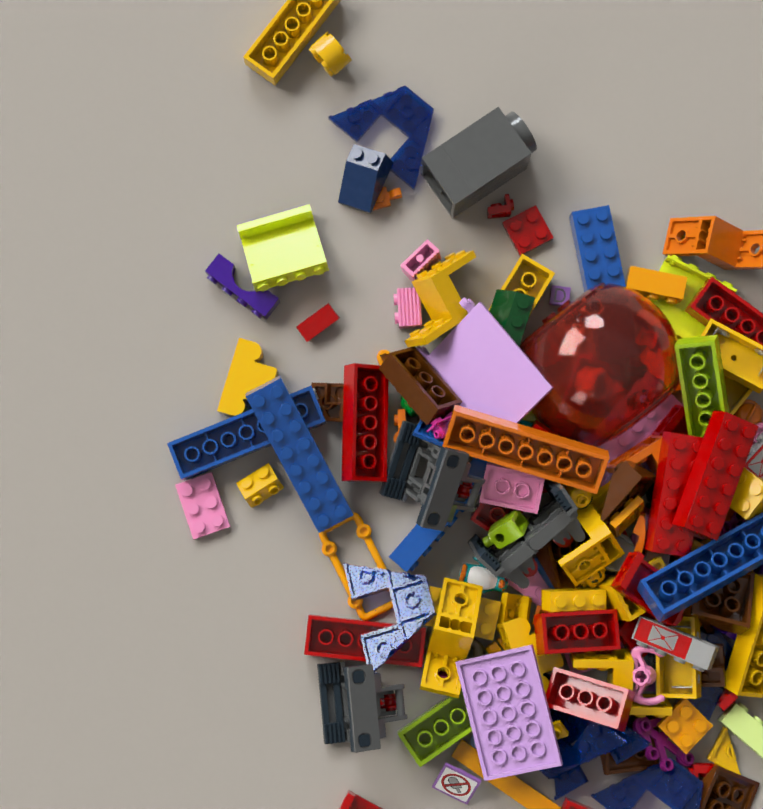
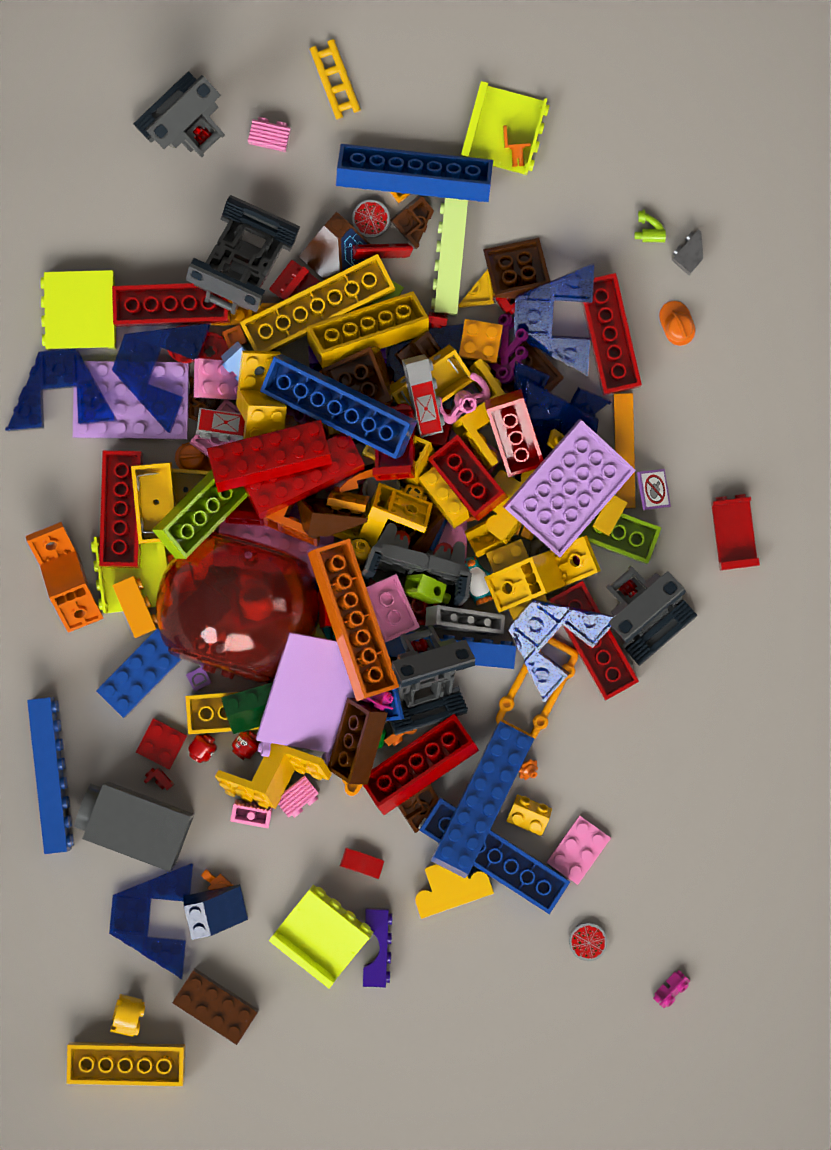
camera: 130 degrees left, 5 degrees up
none -> blue brick [27,697,74,854]
none -> reddish brown brick [172,968,259,1045]
none -> red head [188,734,217,763]
none -> red head [232,731,259,760]
none -> light grey brick [425,605,505,636]
none -> orange plant [519,759,538,780]
none -> tile [569,922,608,961]
none -> yellow slope [592,495,627,536]
none -> dark pink hinge [653,970,690,1009]

